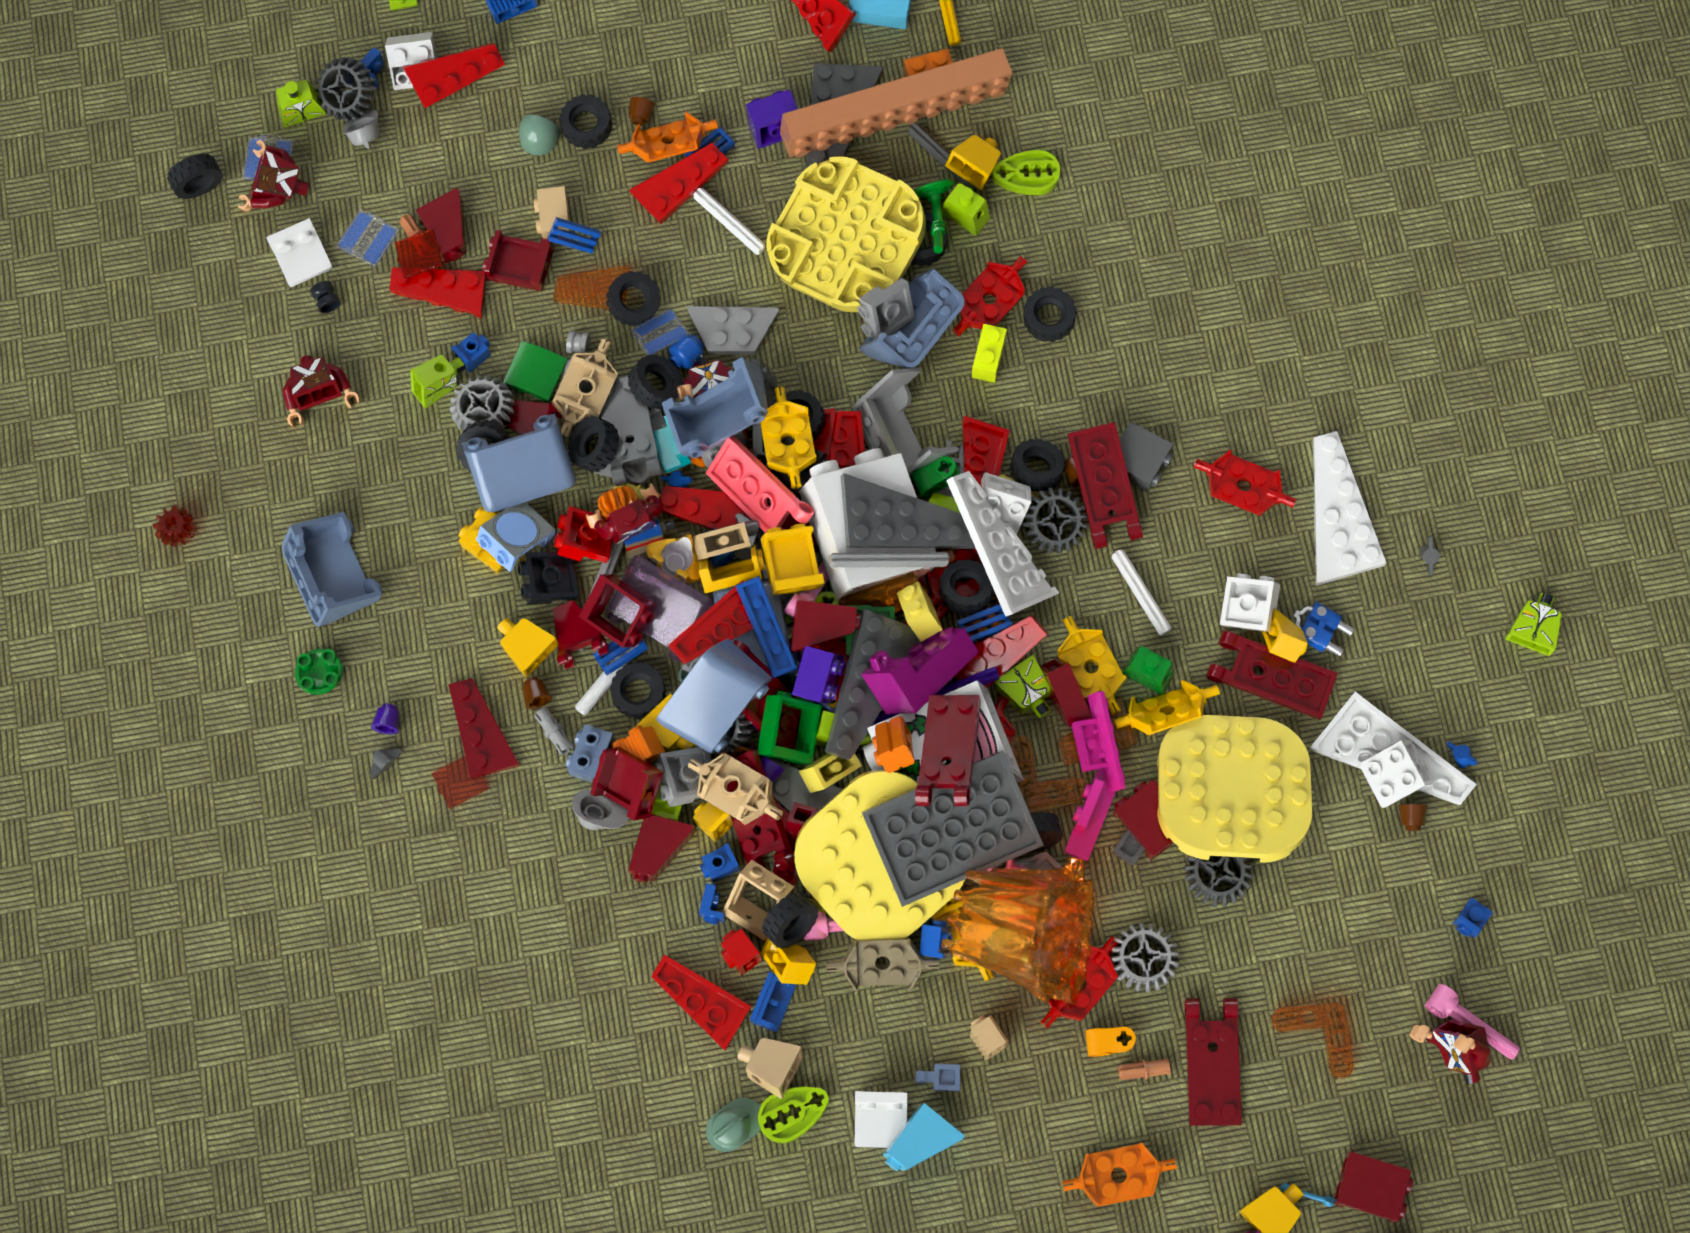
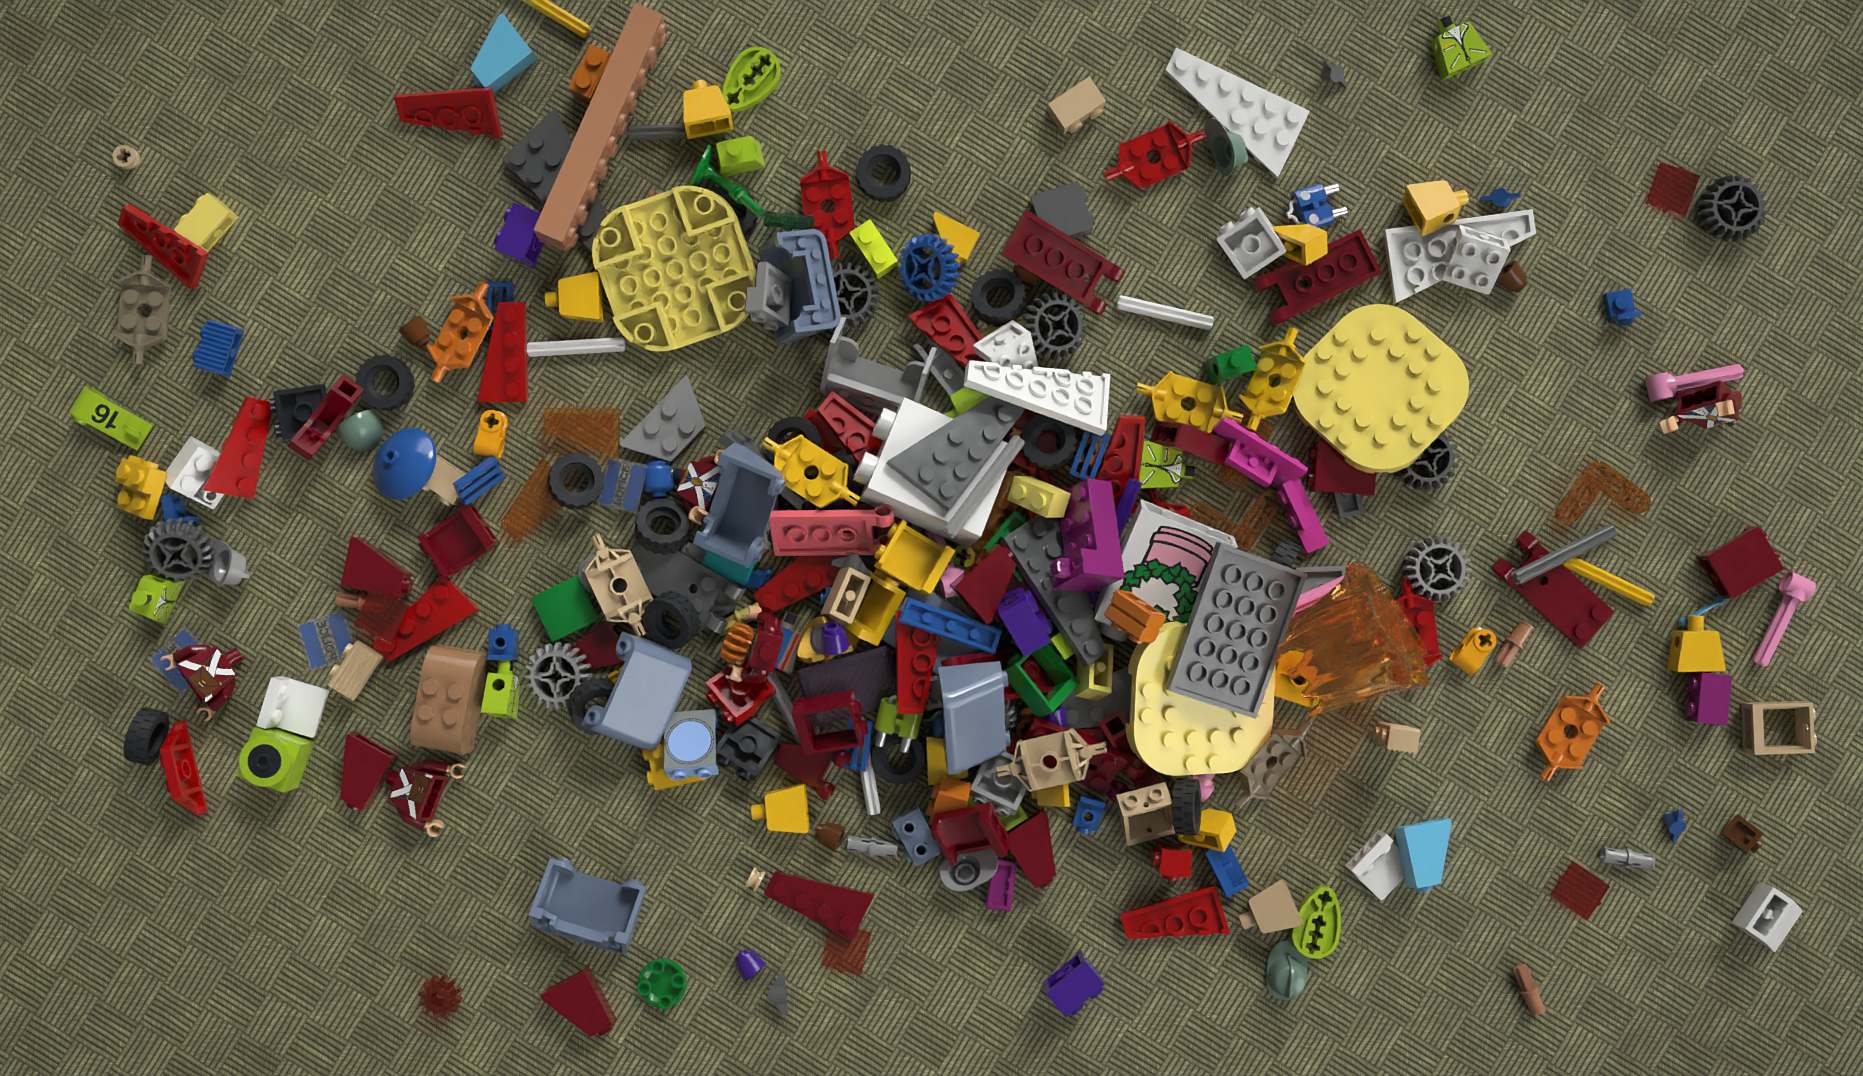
camera: 50 degrees left, 15 degrees up
black wheel [310,281,341,313] -> none
light grey wheel [566,330,590,354] -> none
blue bracket [699,883,726,925] -> none
green piece [911,456,960,498] -> none
dark red hinge [915,695,981,806] -> none
sand blue plate [915,1064,960,1092] -> none
blue brick [919,919,953,959] -> none
none -> yellow plate [115,455,168,520]
none -> red wing [160,720,208,815]
none -> lime piece [236,727,315,793]
none -> black plate [269,384,335,443]
none -> dark red arch [287,374,364,461]
none -> tan brick [327,640,384,701]
none -> dark red slope [340,732,399,811]
none -> blue dish [373,428,437,500]
none -> medium nougat brick [410,644,490,754]
none -> light orange piece [473,410,508,459]
none -> dark red slope [540,966,617,1037]
none -> clear orange wing [544,408,620,459]
none -> yellow torso [545,272,604,323]
none -> tan bush [745,867,766,893]
none -> clear green pin [763,211,815,231]
none -> dark purple hat [821,621,849,655]
none -> dark grey gear [831,262,881,330]
none -> lime piece [874,695,923,753]
none -> blue gear [896,233,961,302]
none -> yellow slope [933,211,980,264]
none -> magenta plate [985,858,1017,912]
none -> dark purple brick [1043,951,1105,1017]
none -> tan brick [1047,76,1106,134]
none -> sand green piece [1204,118,1248,176]
none -> yellow torso [1402,180,1469,236]
none -> dark grey axle [1511,524,1617,585]
none -> yellow axle [1562,557,1655,606]
none -> clear red piece [1646,162,1700,217]
none -> dark grey gear [1697,175,1768,242]

